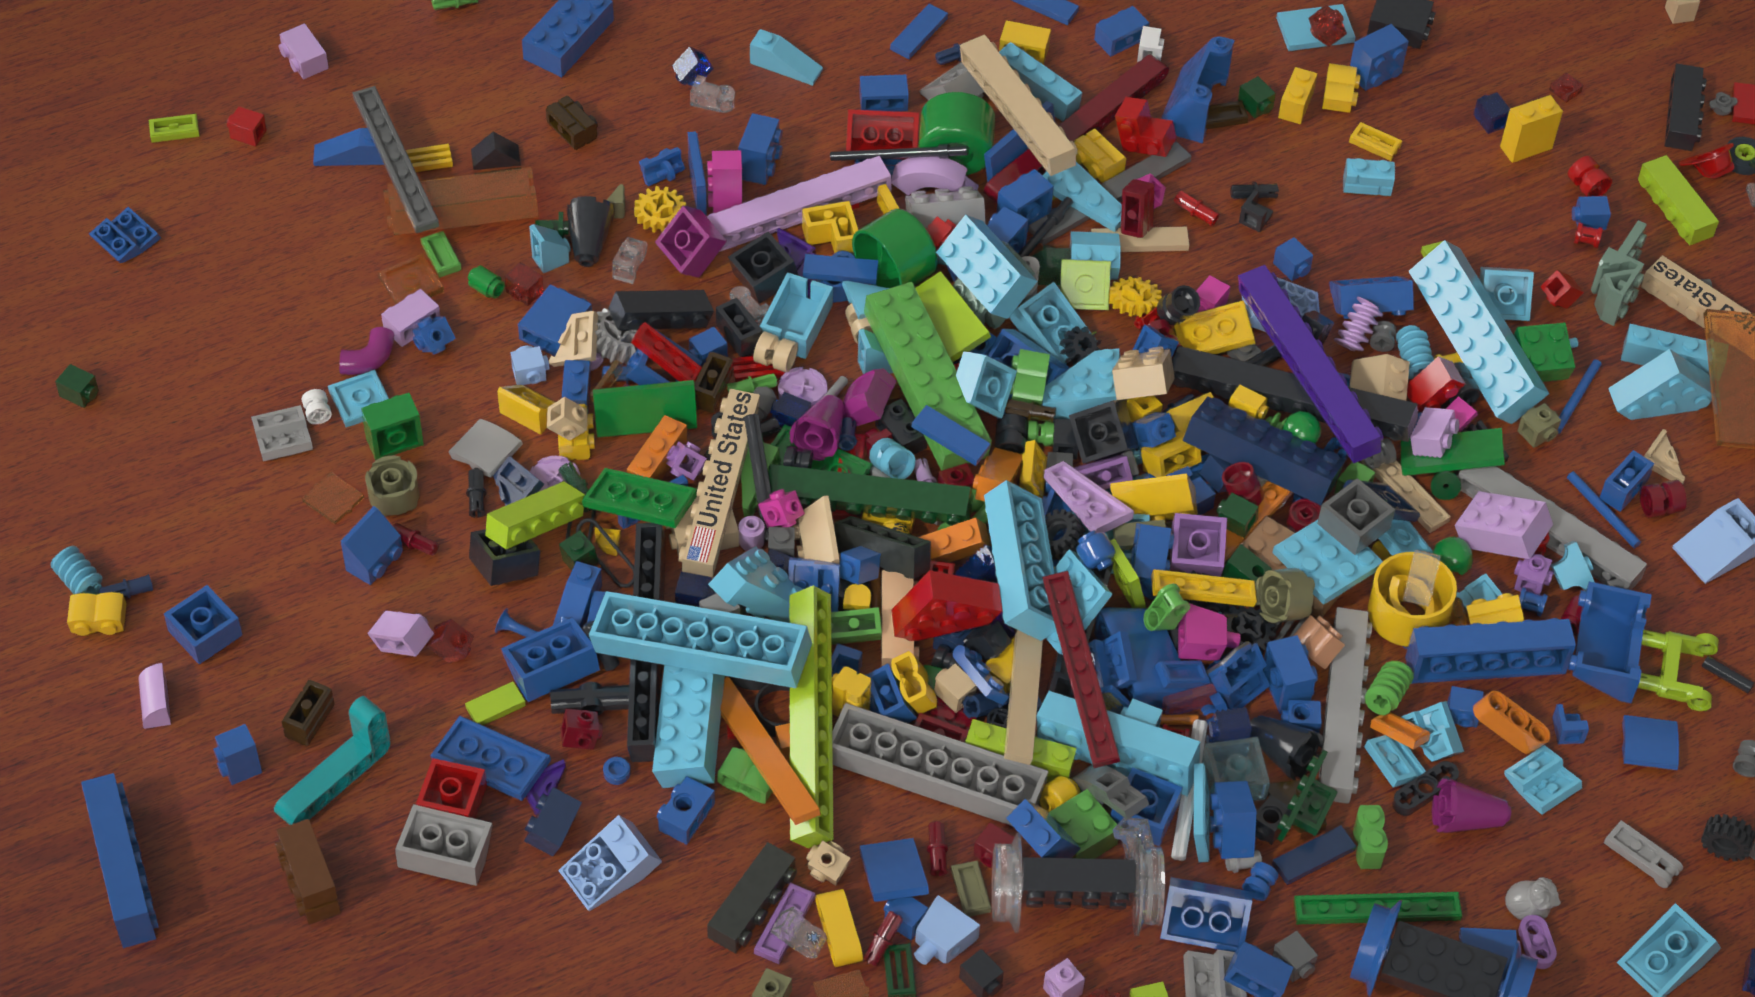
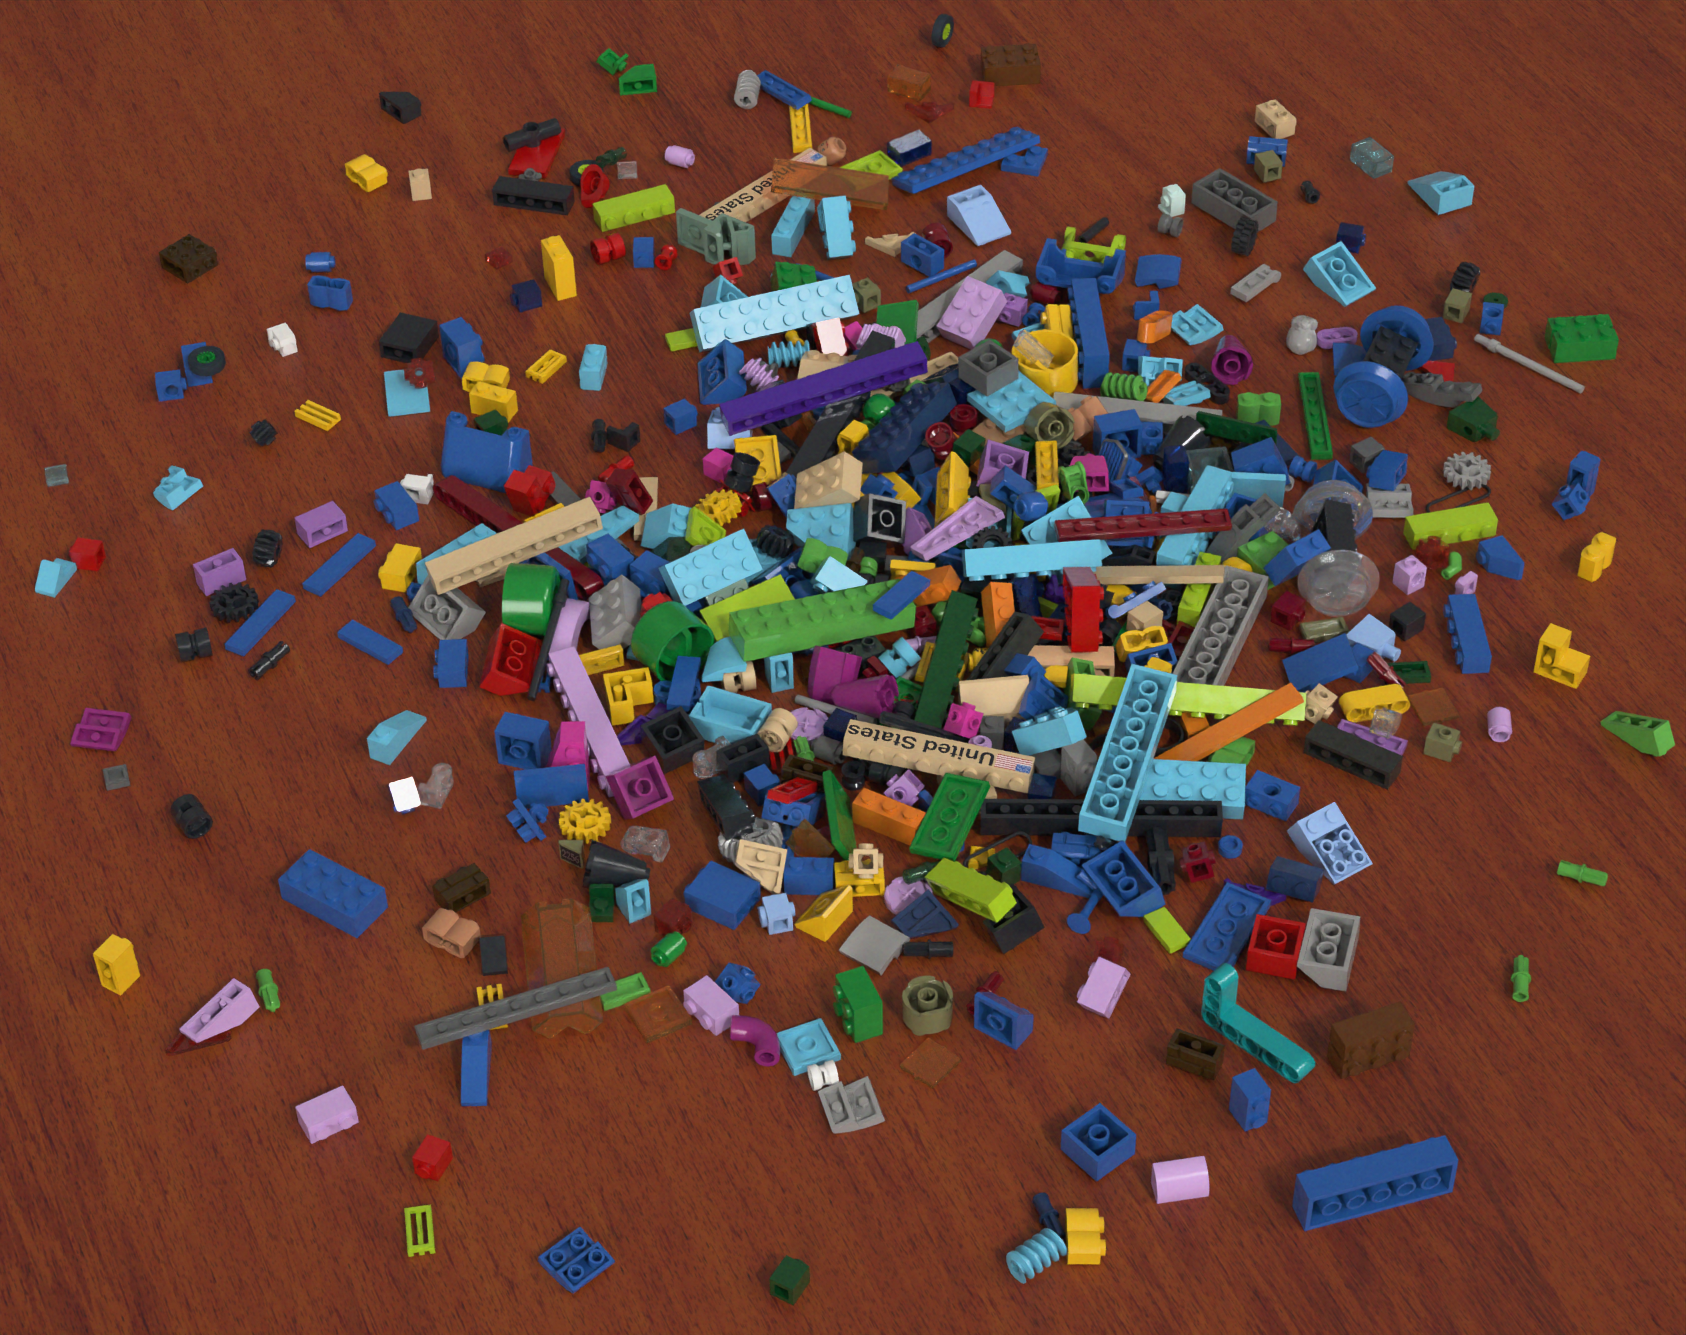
camera: 85 degrees left, 10 degrees down
none -> nougat brick [422,908,481,958]

